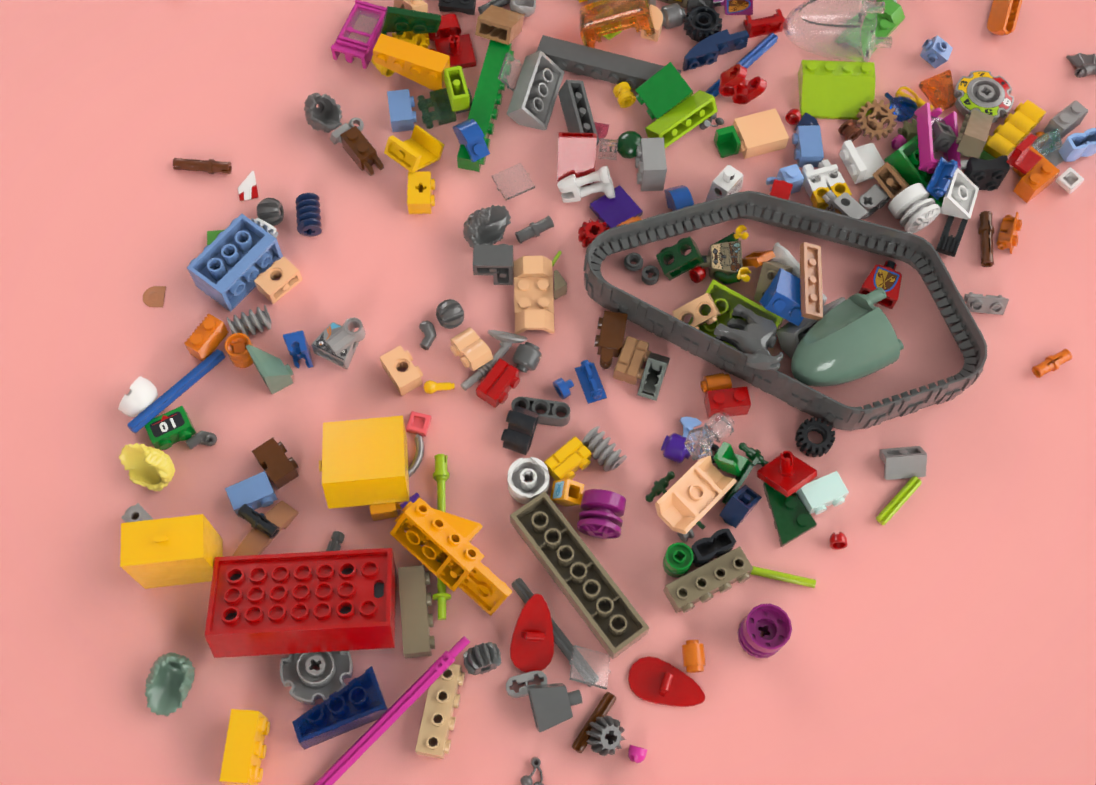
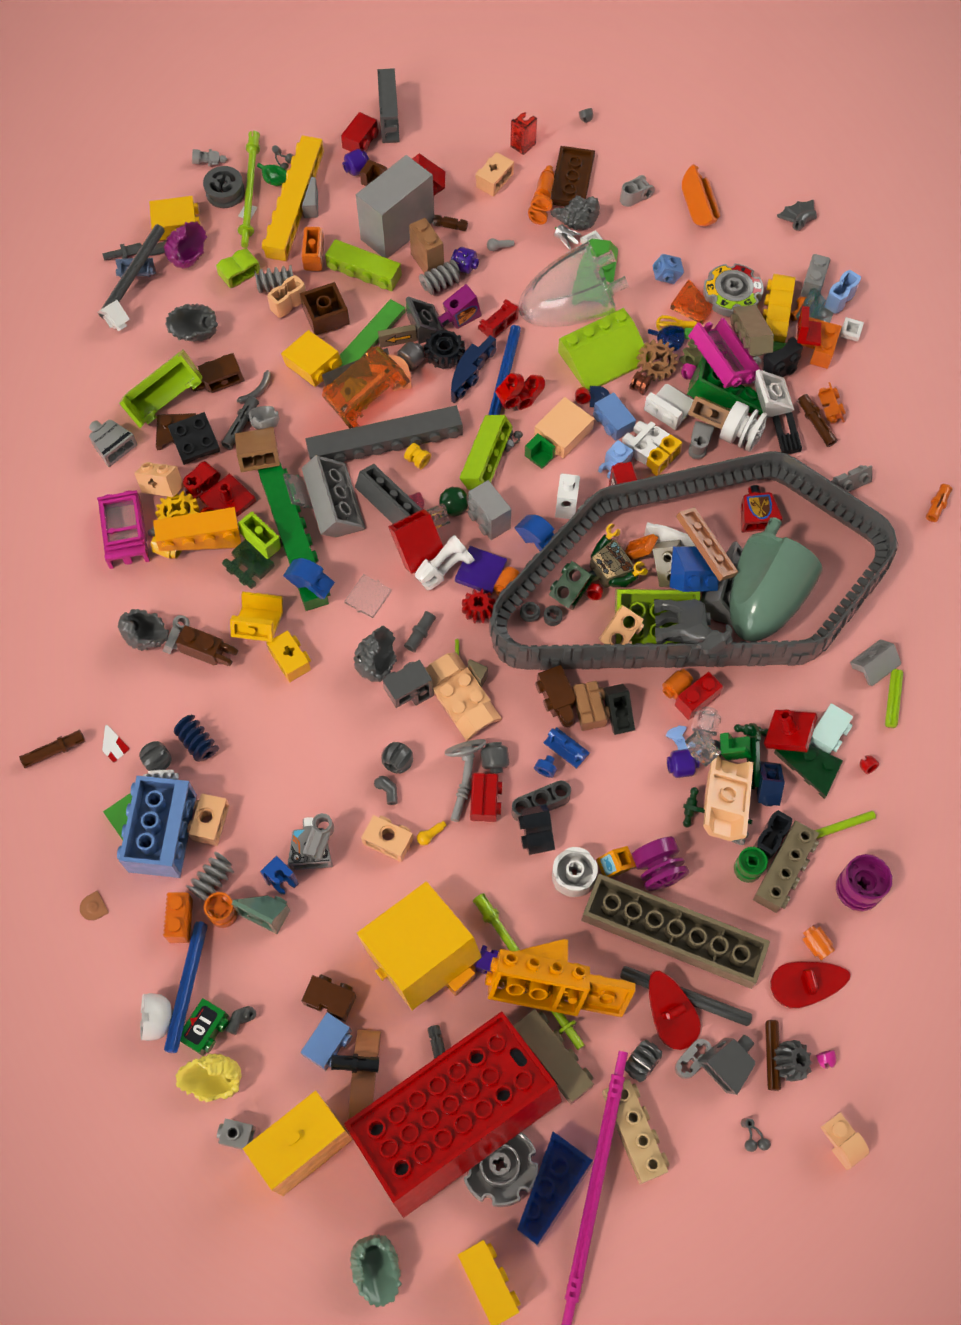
camera: 30 degrees left, 0 degrees up
dark green wing [380,6,441,35] -> none
medium blue brick [387,89,417,132] -> none
coral tile [406,411,432,437] -> none
flat silver piece [408,434,424,477] -> none
light nougat brick [450,327,493,371] -> none
yellow brick [544,436,592,481] -> none
clear piece [569,645,611,690] -> none
light grey piece [582,426,627,471] -> none
green brick [635,62,693,120] -> none
black tyre [795,417,835,457] -> none
light grey torso [822,190,868,220] -> none
blue hinge [926,157,958,200] -> none
dark grey bracket [932,120,957,153] -> none

